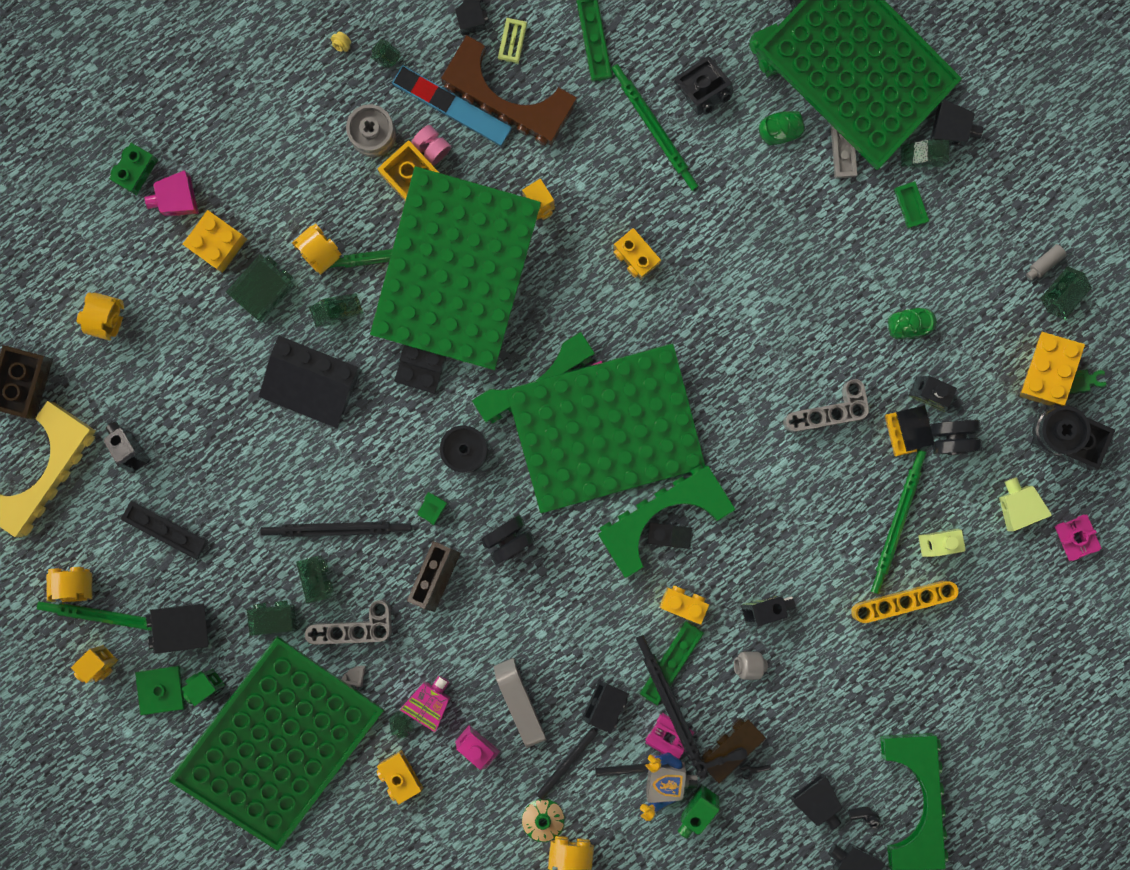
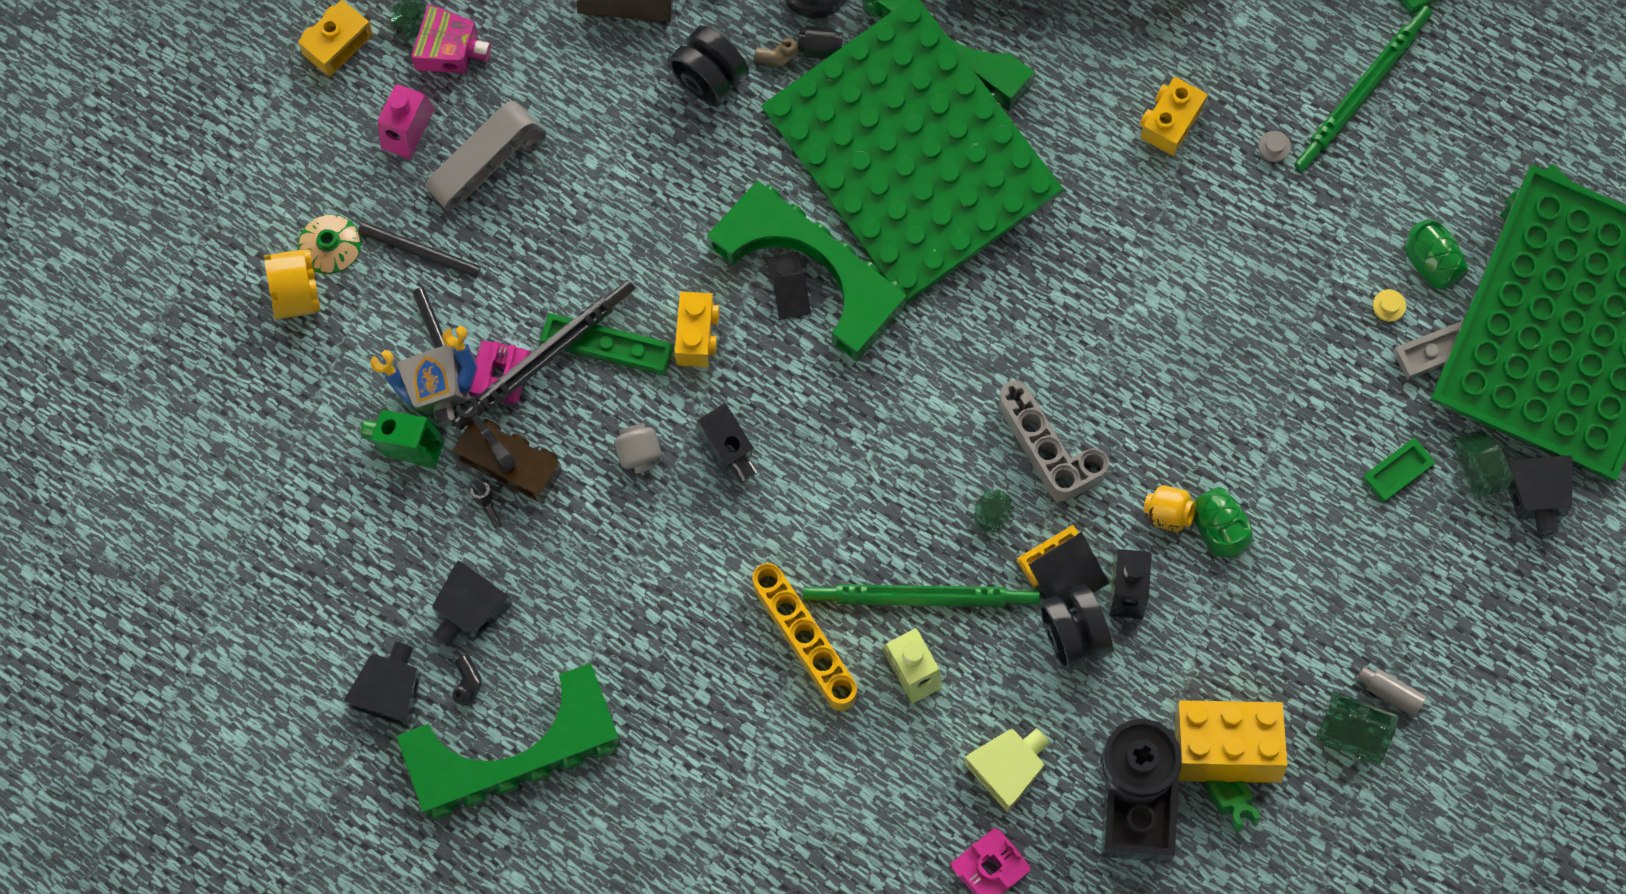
camera: 70 degrees right, 15 degrees down
black brick [581,680,629,734] -> none
black plate [674,56,734,116] -> none
none -> dark tan arm [754,38,799,68]
none -> black brick [798,26,843,59]
none -> clear green plate [973,489,1015,534]
none -> yellow head [1144,485,1196,533]
none -> light grey plate [1258,131,1291,162]
none -> light yellow plate [1373,290,1406,322]

